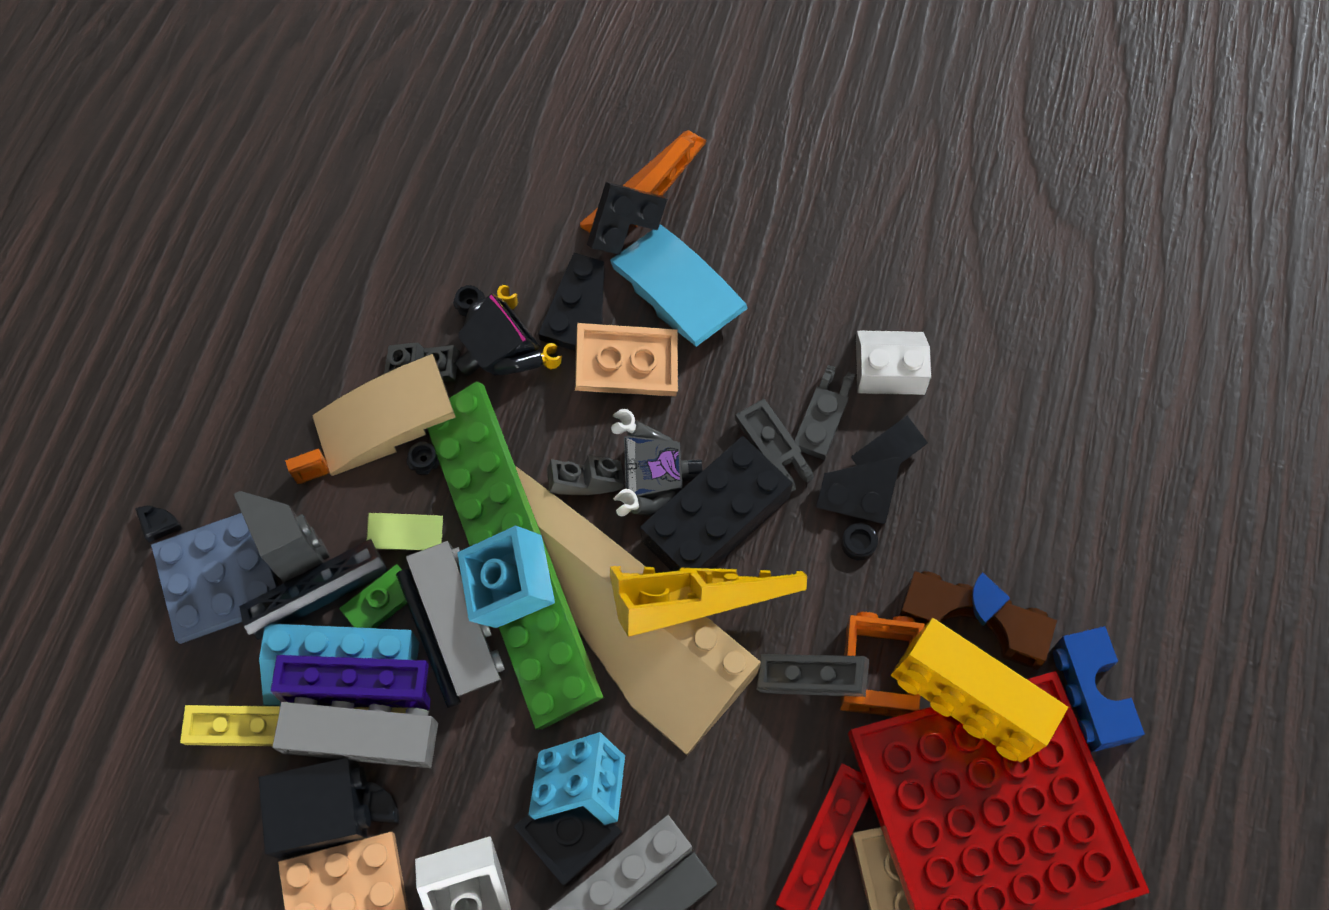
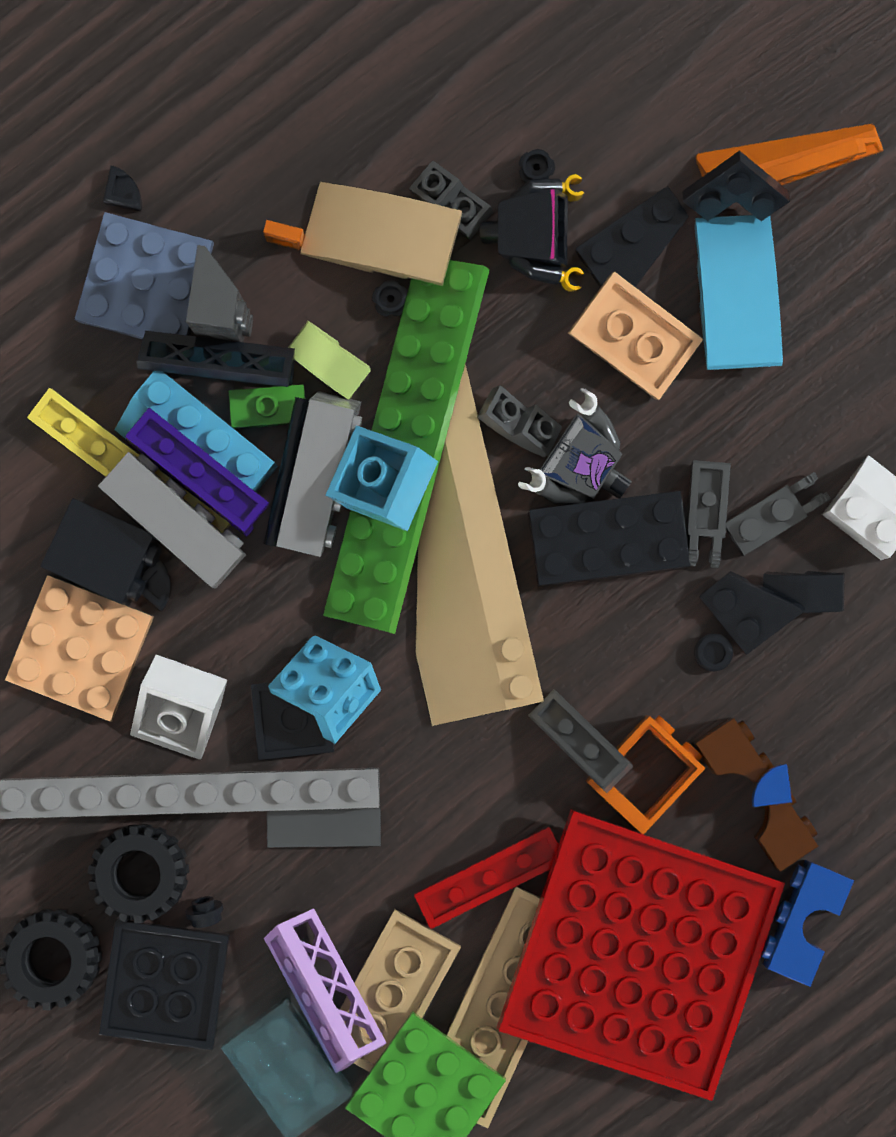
camera: 30 degrees right, 20 degrees up
yellow wedge [610,566,807,637] -> none
yellow brick [891,618,1068,763] -> none

